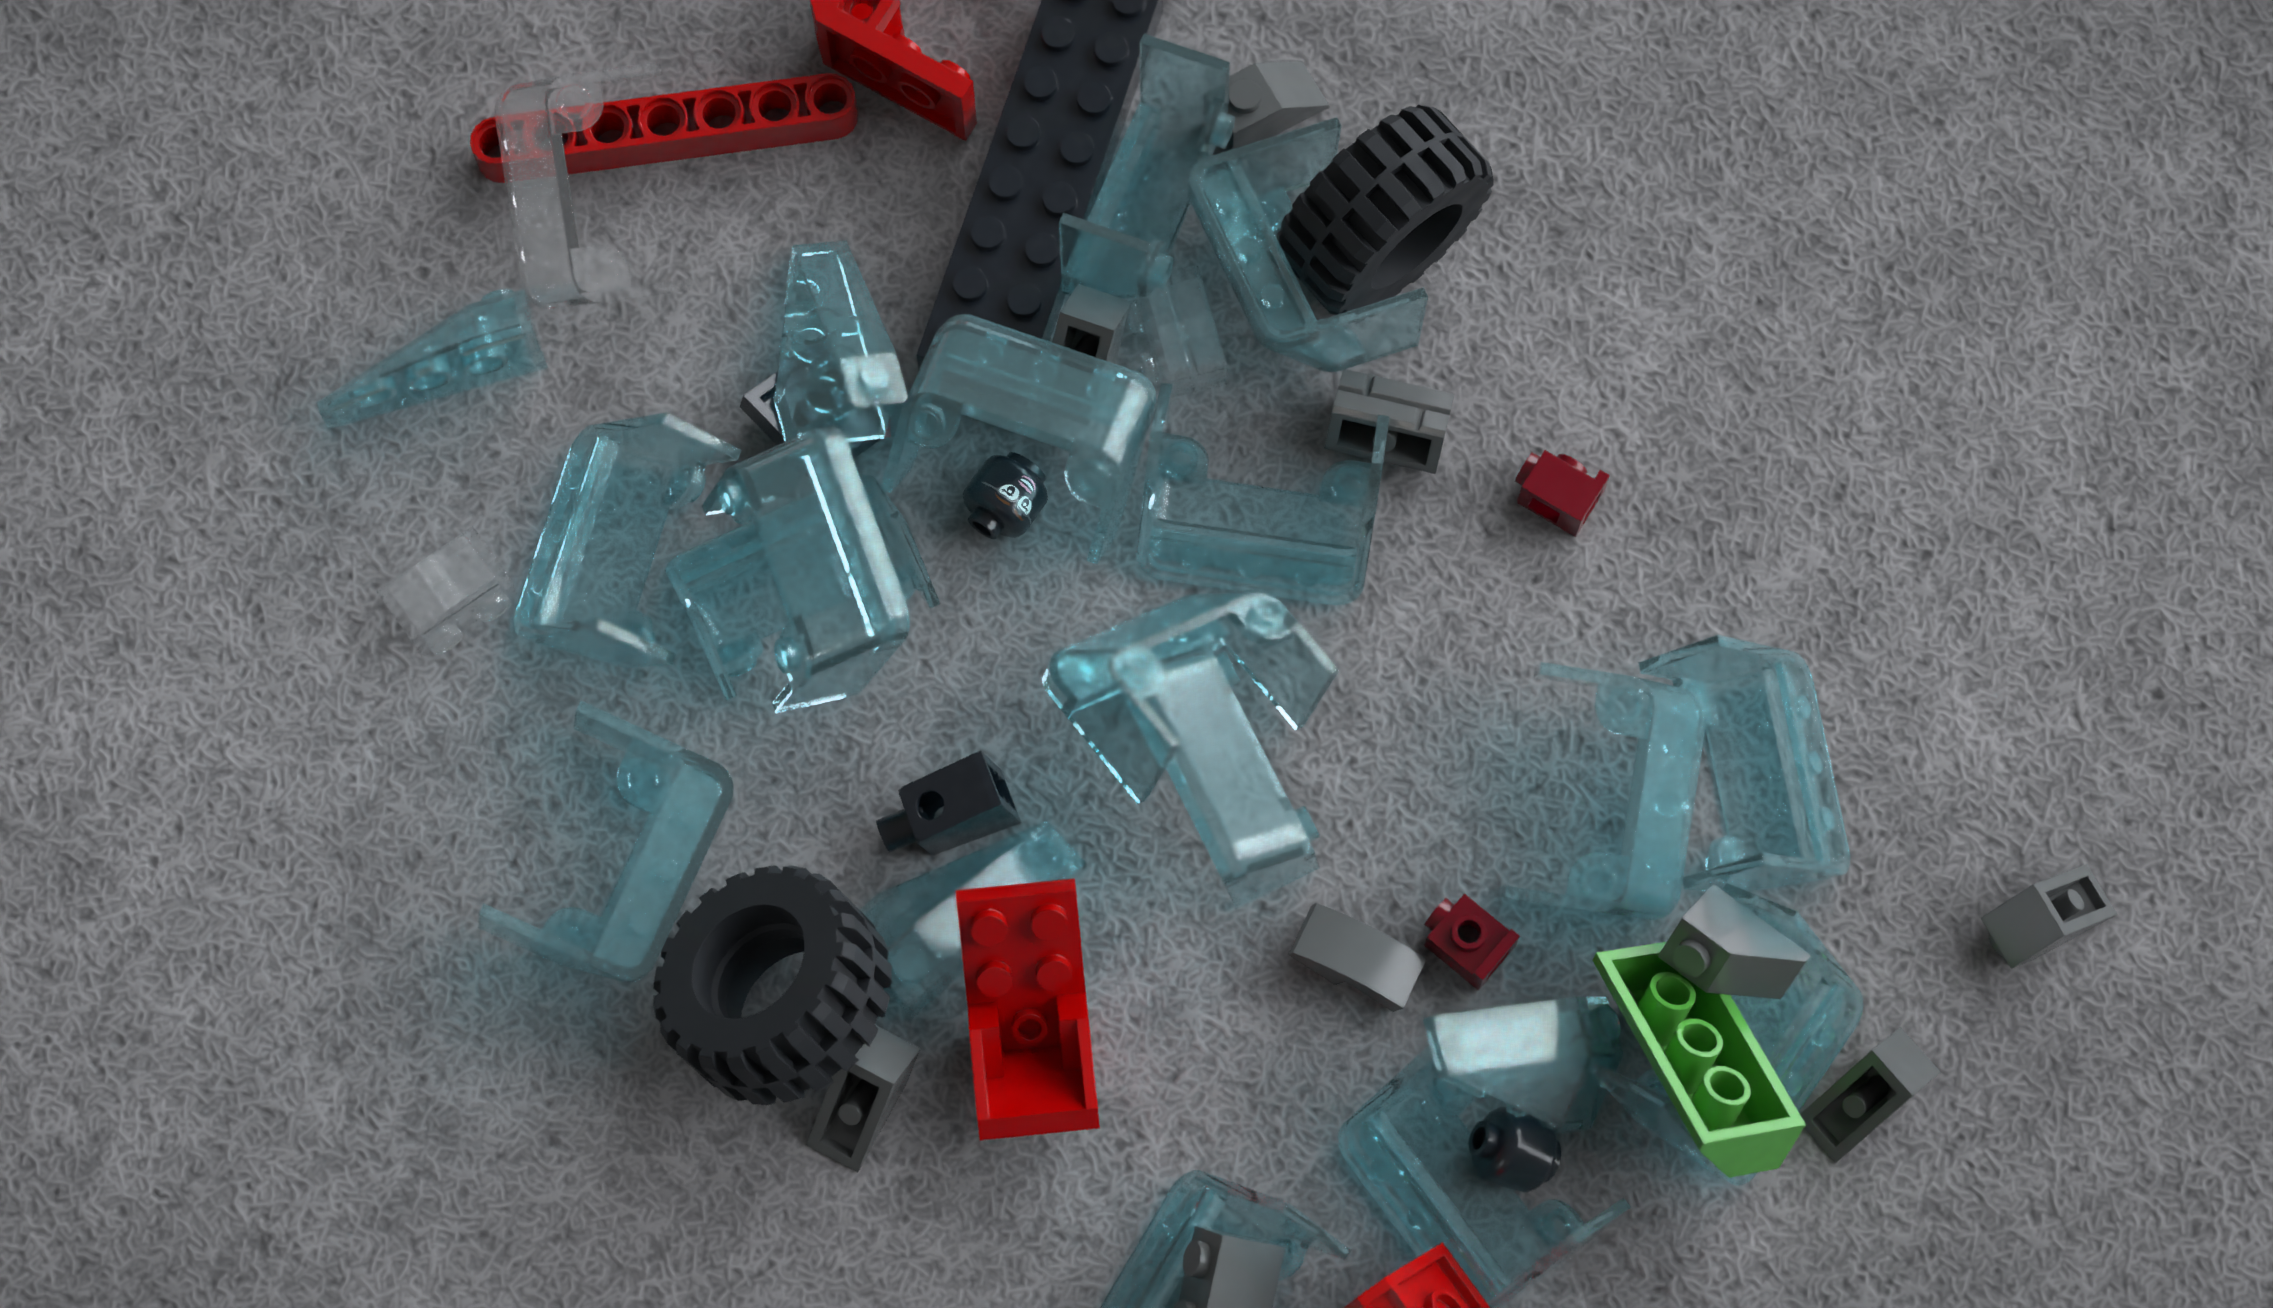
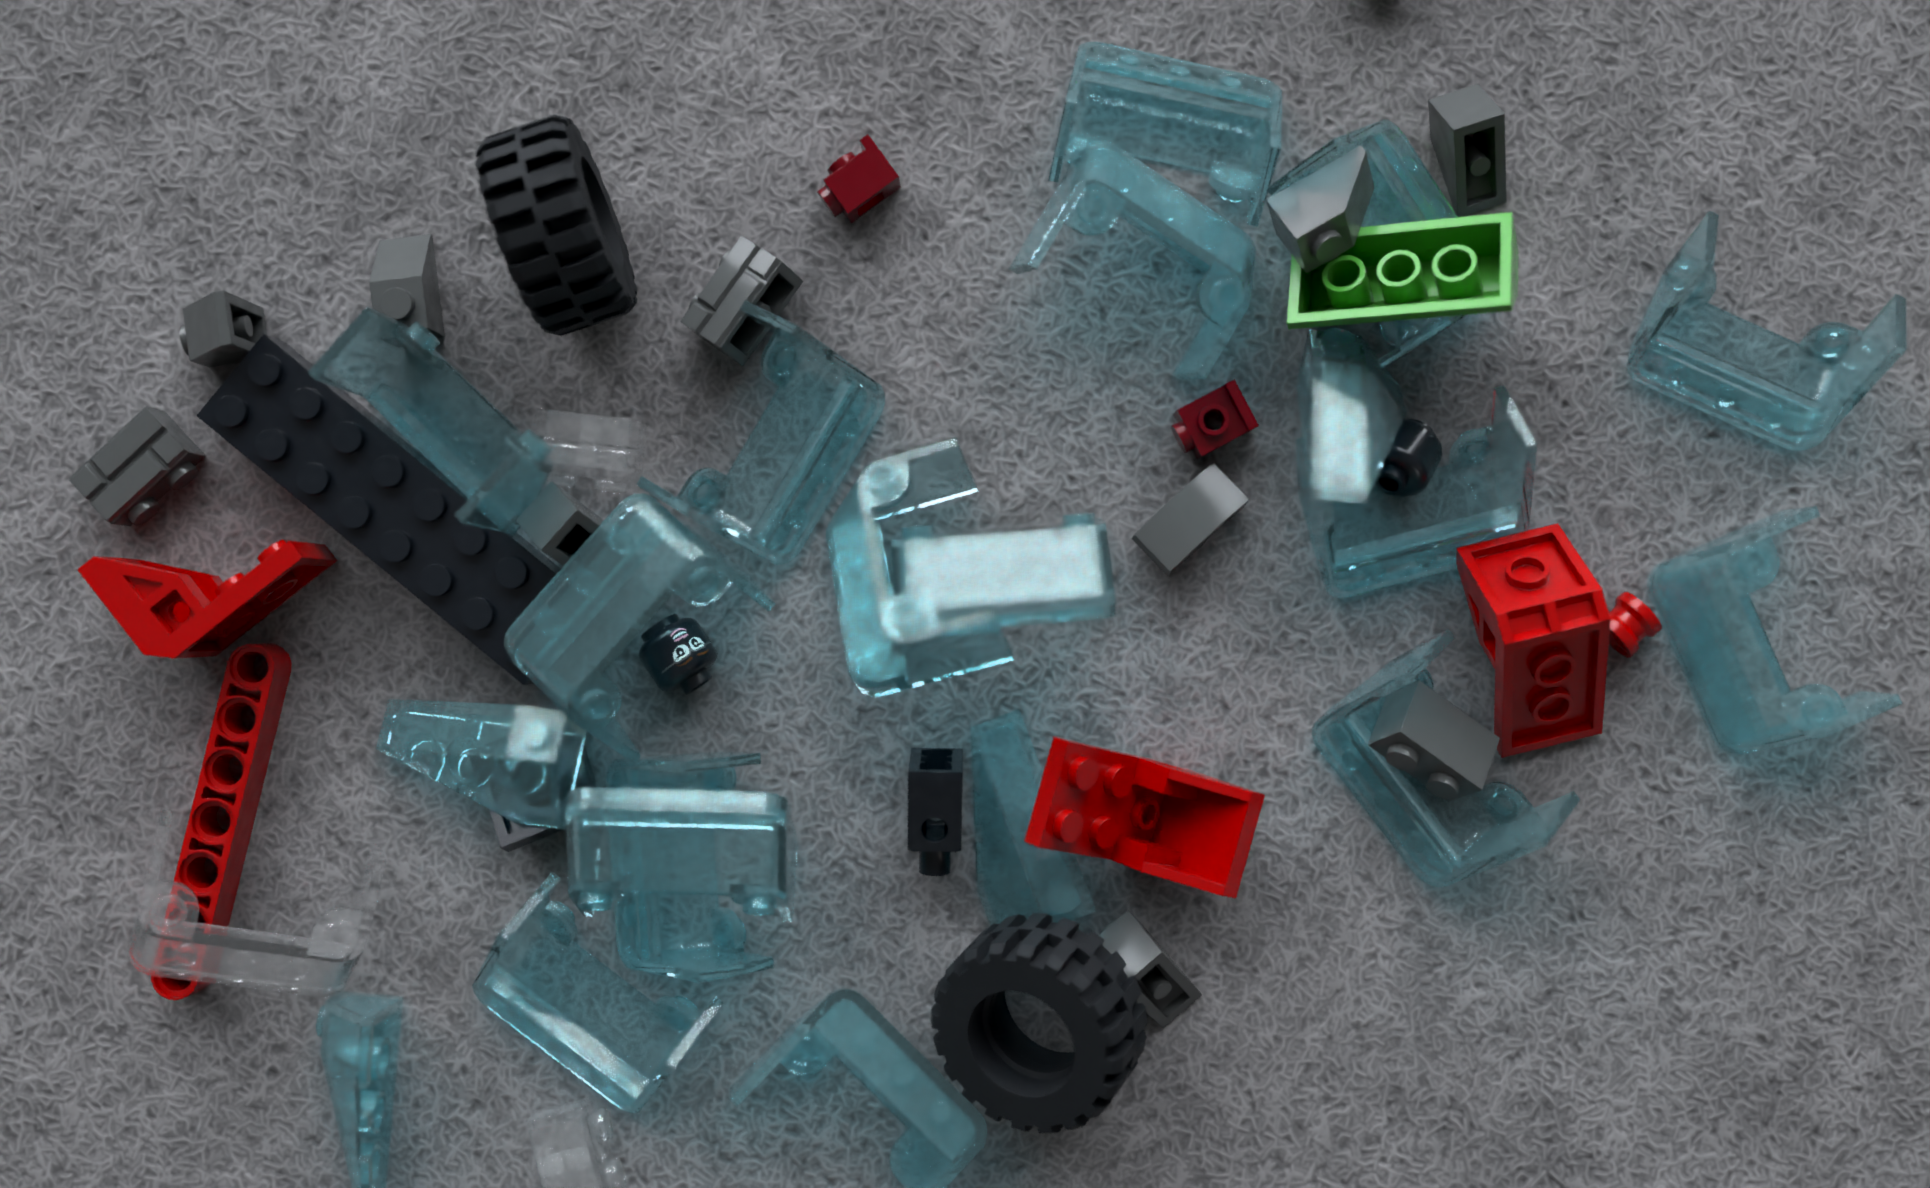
camera: 65 degrees left, 15 degrees up
clear light blue windscreen [1188,117,1428,372] -> none

